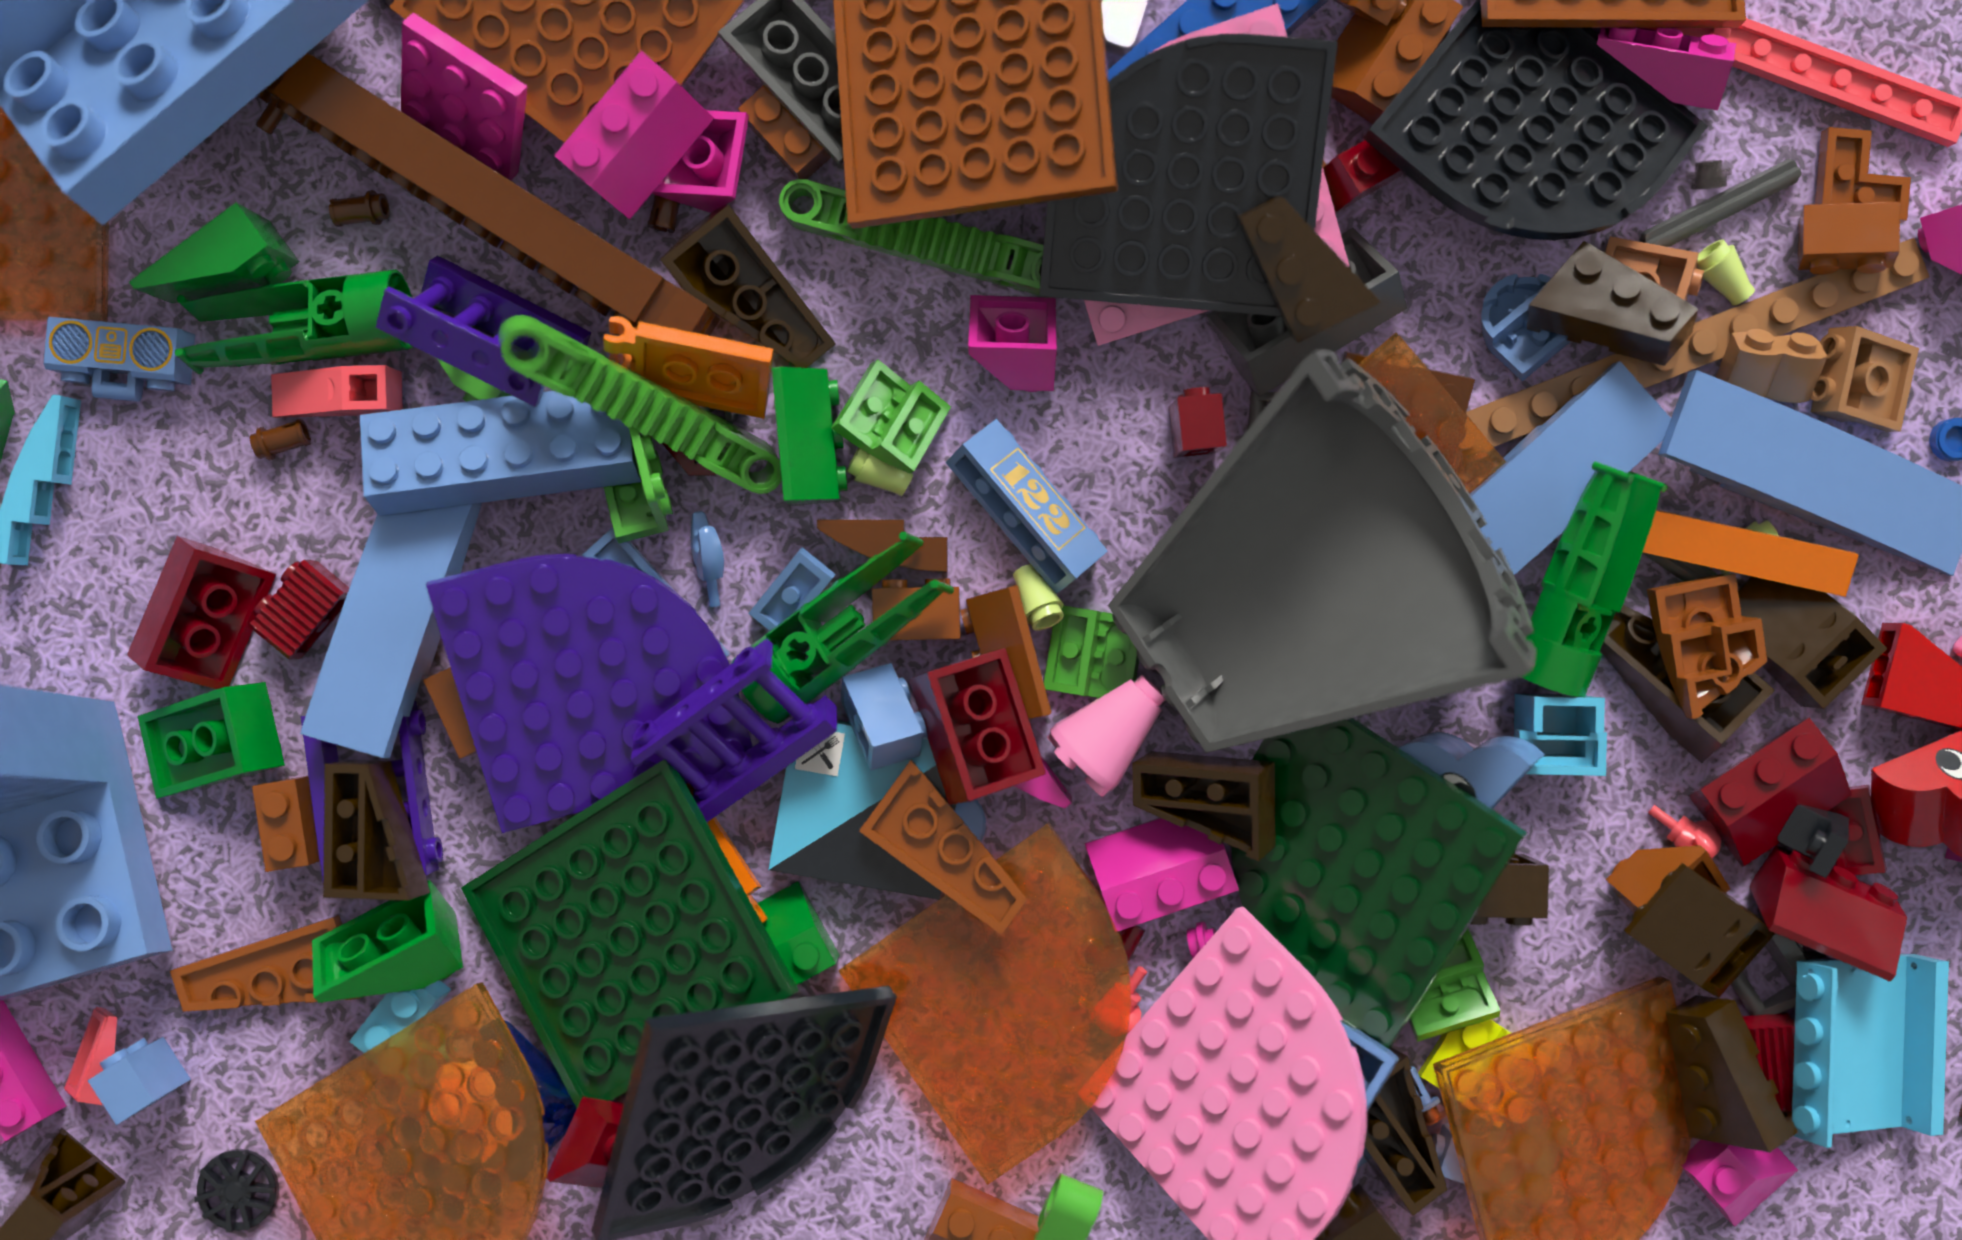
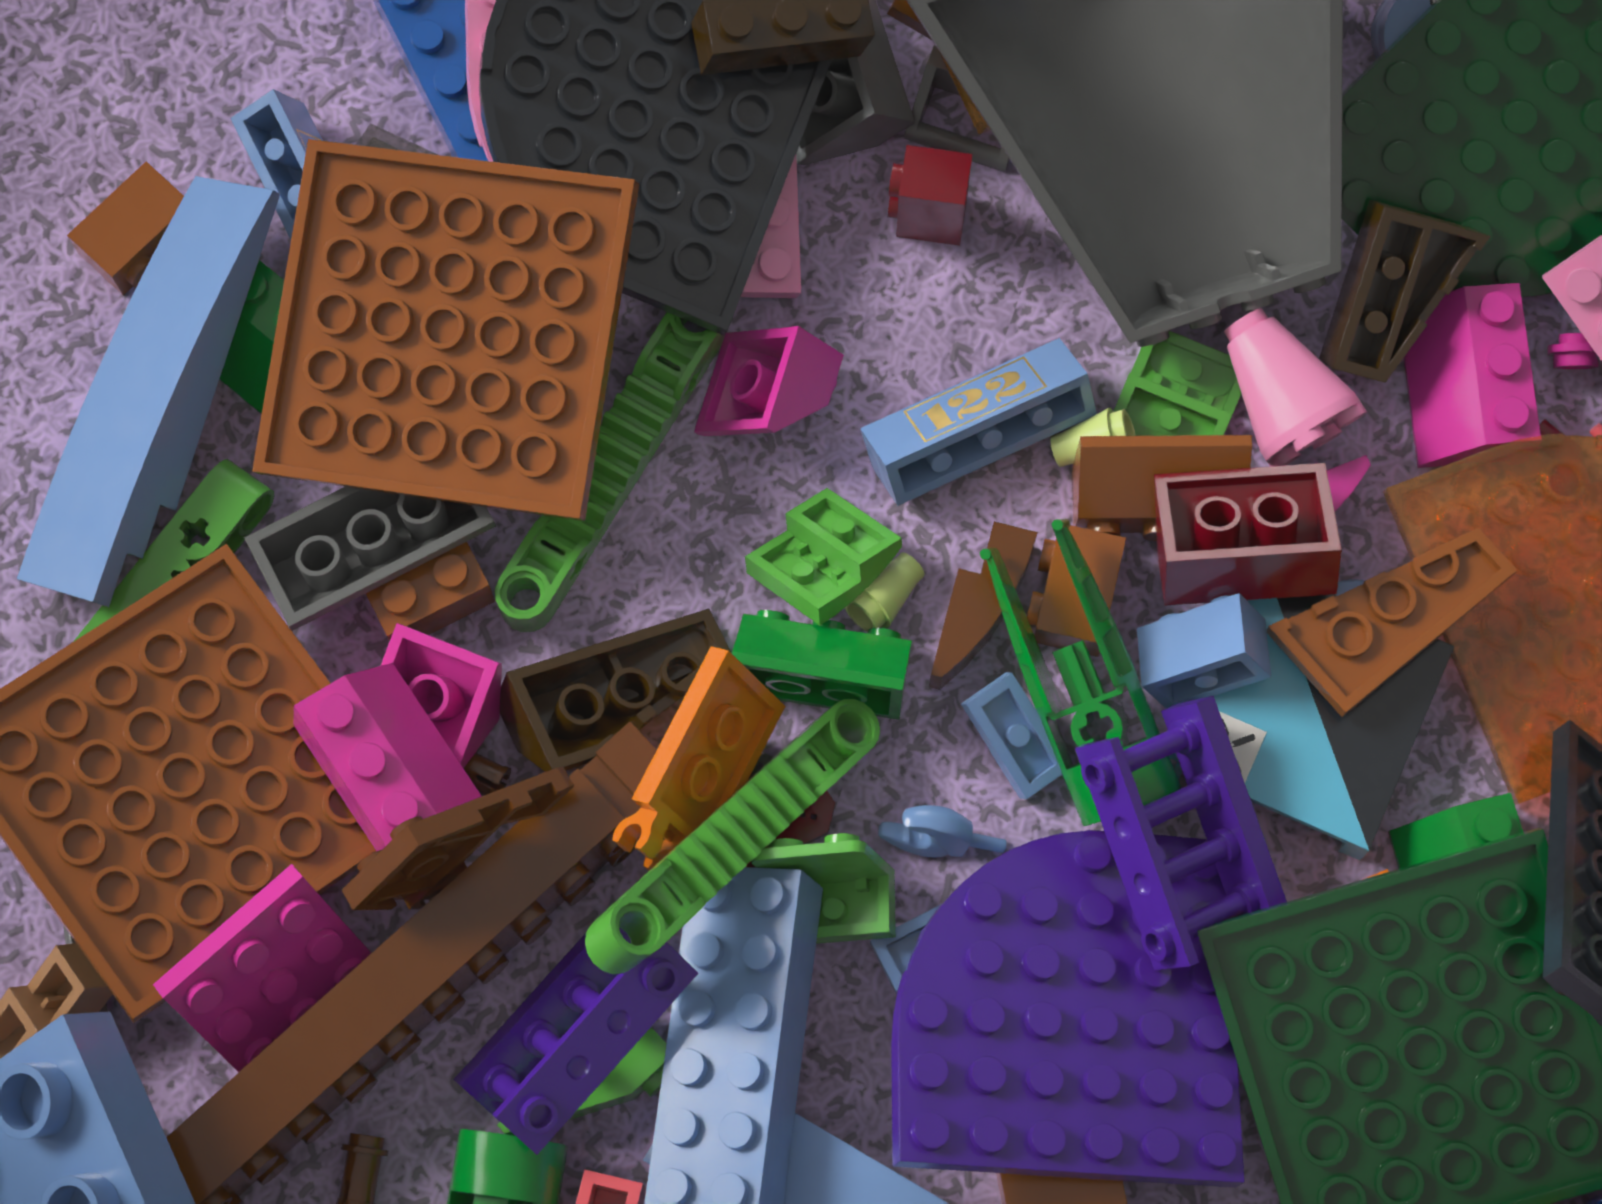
camera: 75 degrees left, 15 degrees down
none -> reddish brown wing [342,766,574,910]

